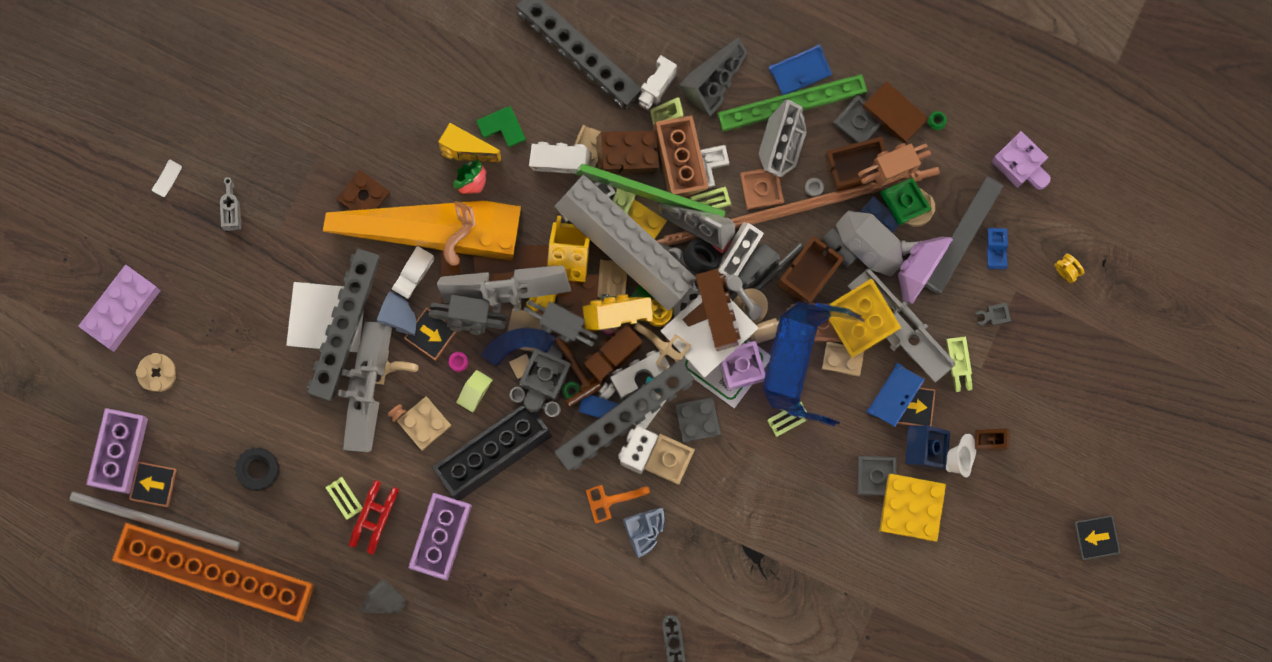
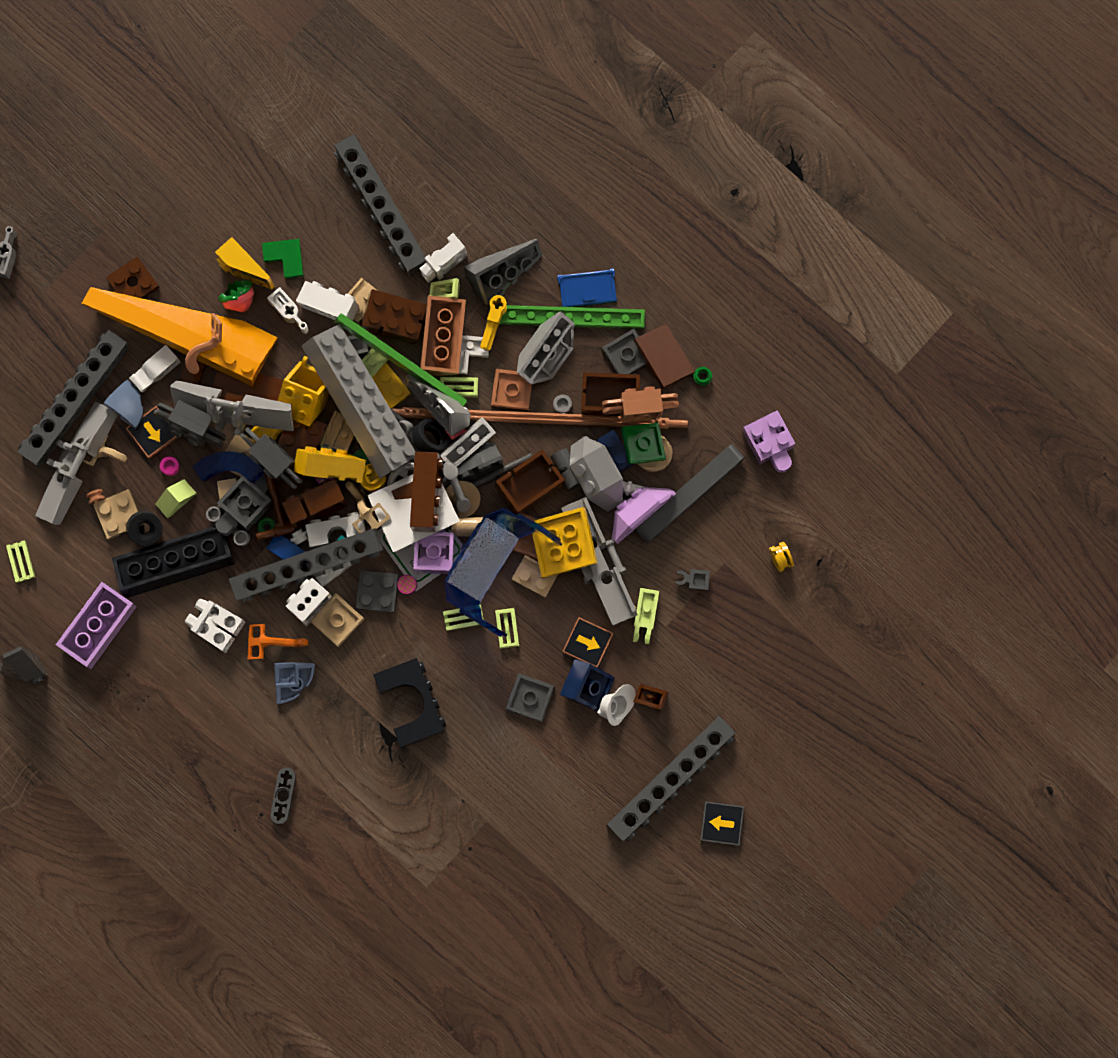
camera: 25 degrees right, 0 degrees up
white sticker [286,282,364,352] -> none
red piece [349,480,399,554] -> none
blue door [866,363,924,427] -> none
yellow plate [879,474,946,542] -> none
blue slope [987,228,1008,269] -> none
none -> black tyre [126,511,163,546]
none -> white hips [185,599,246,653]
none -> white piece [267,287,309,334]
none -> black arch [373,658,447,749]
none -> tile [397,575,417,594]
none -> yellow connector [480,295,507,351]
none -> yellowish green tile [495,608,519,649]
none -> dark grey brick [607,716,735,842]

